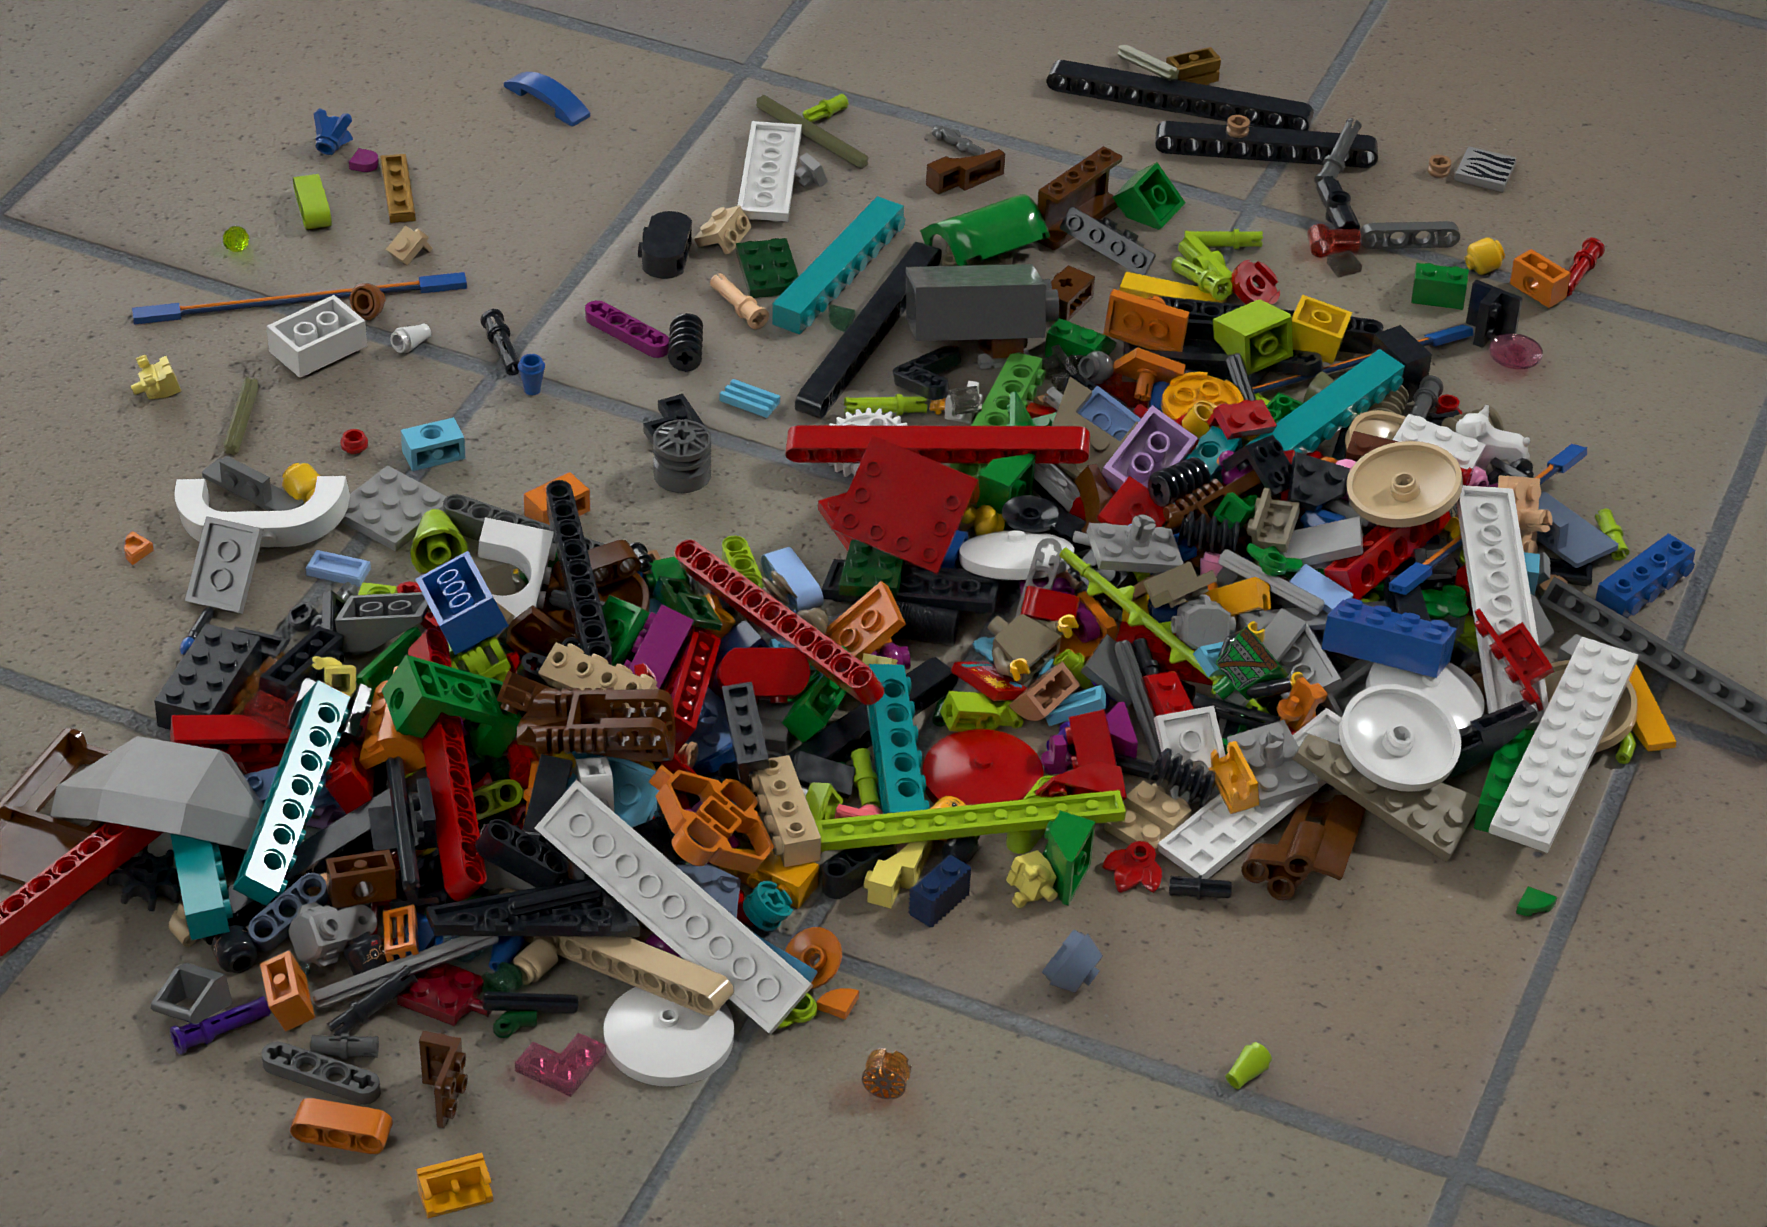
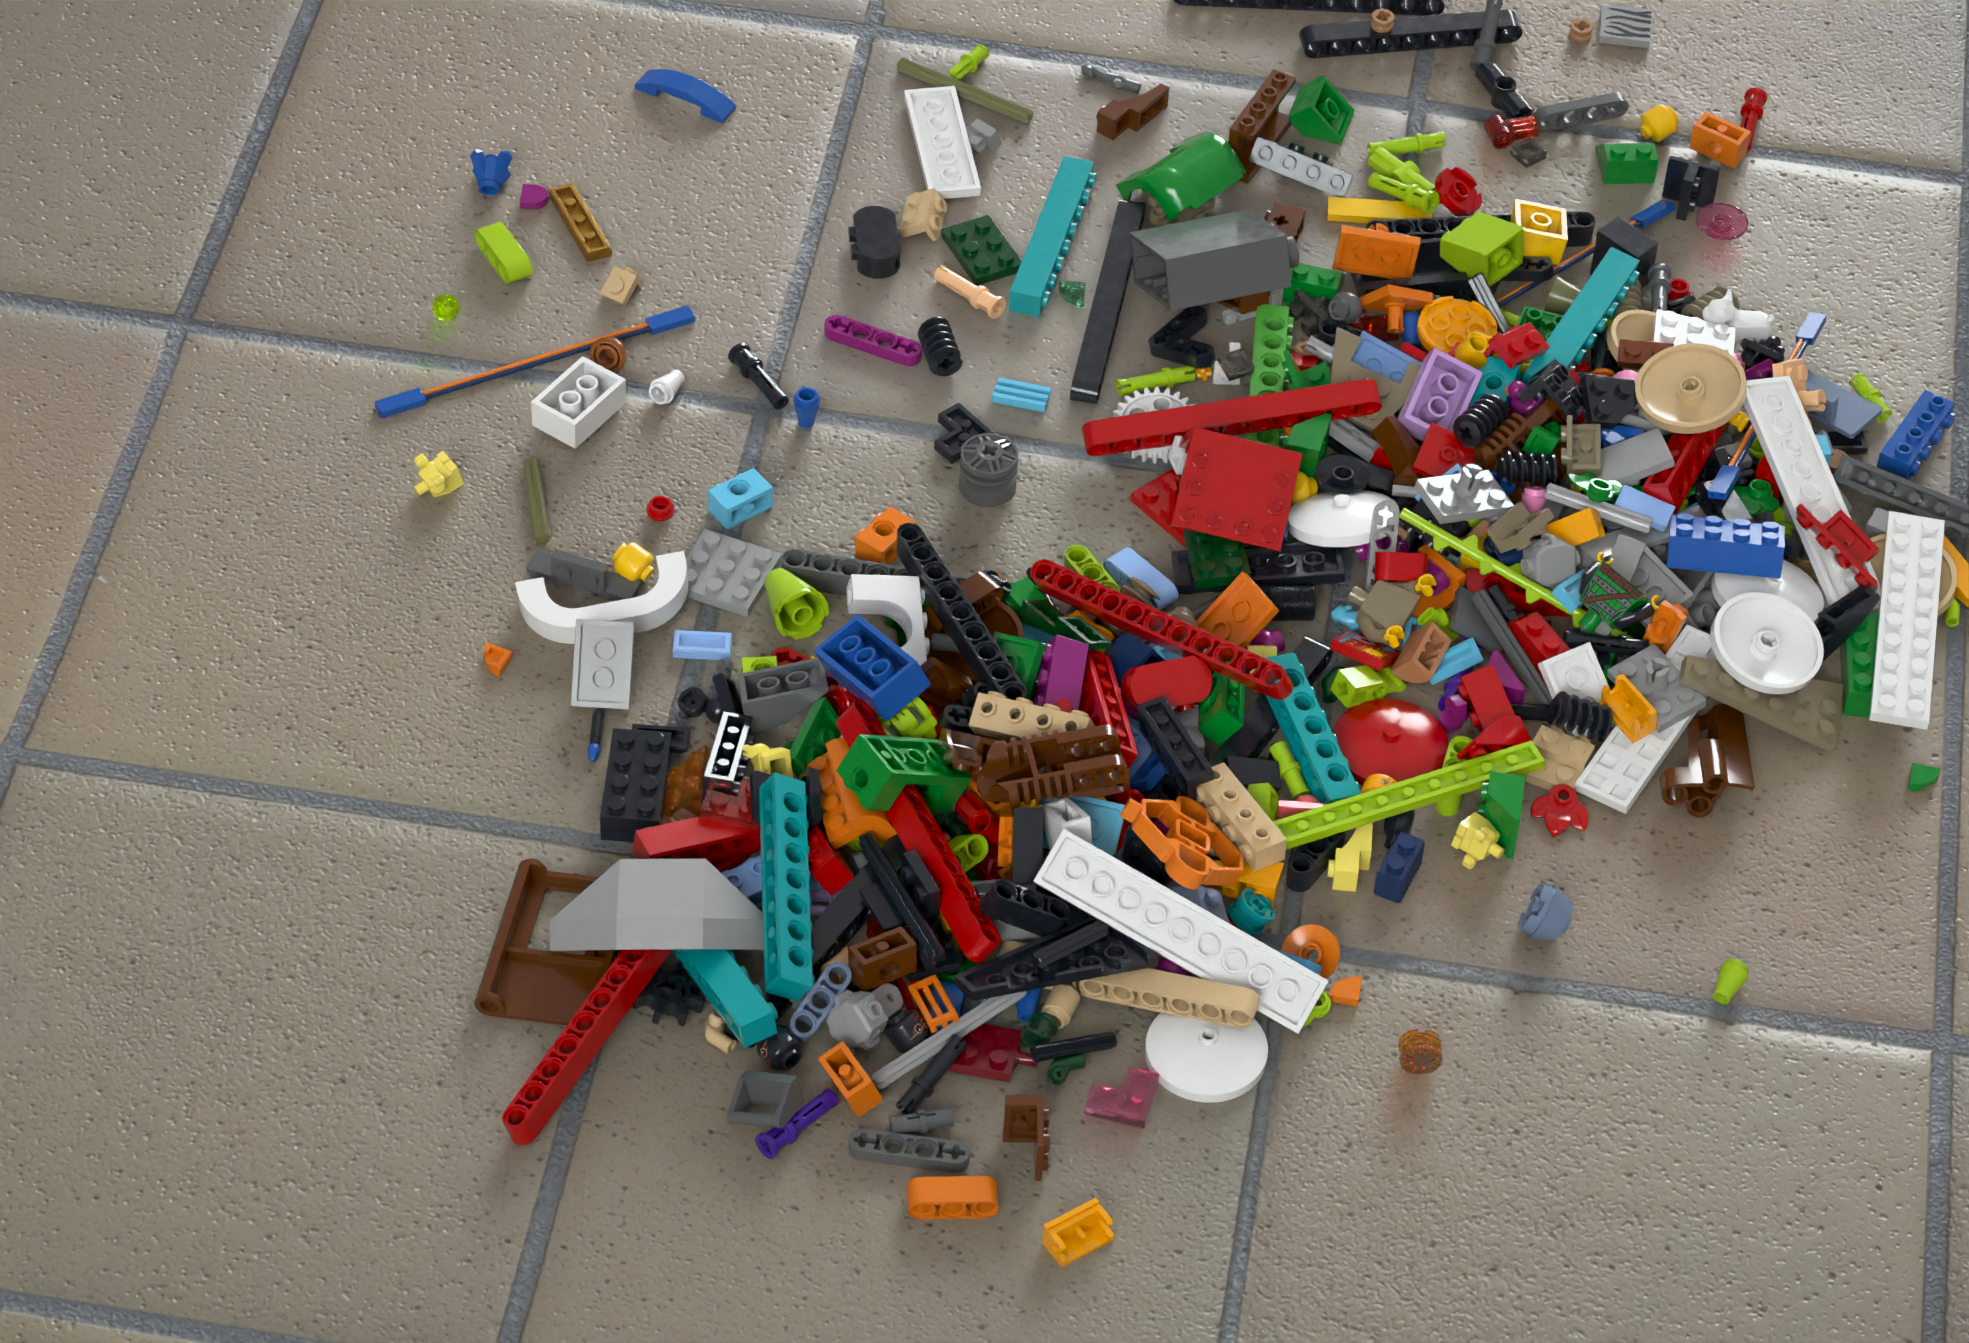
camera: 15 degrees left, 5 degrees up
black axle [1169,875,1232,900] -> none

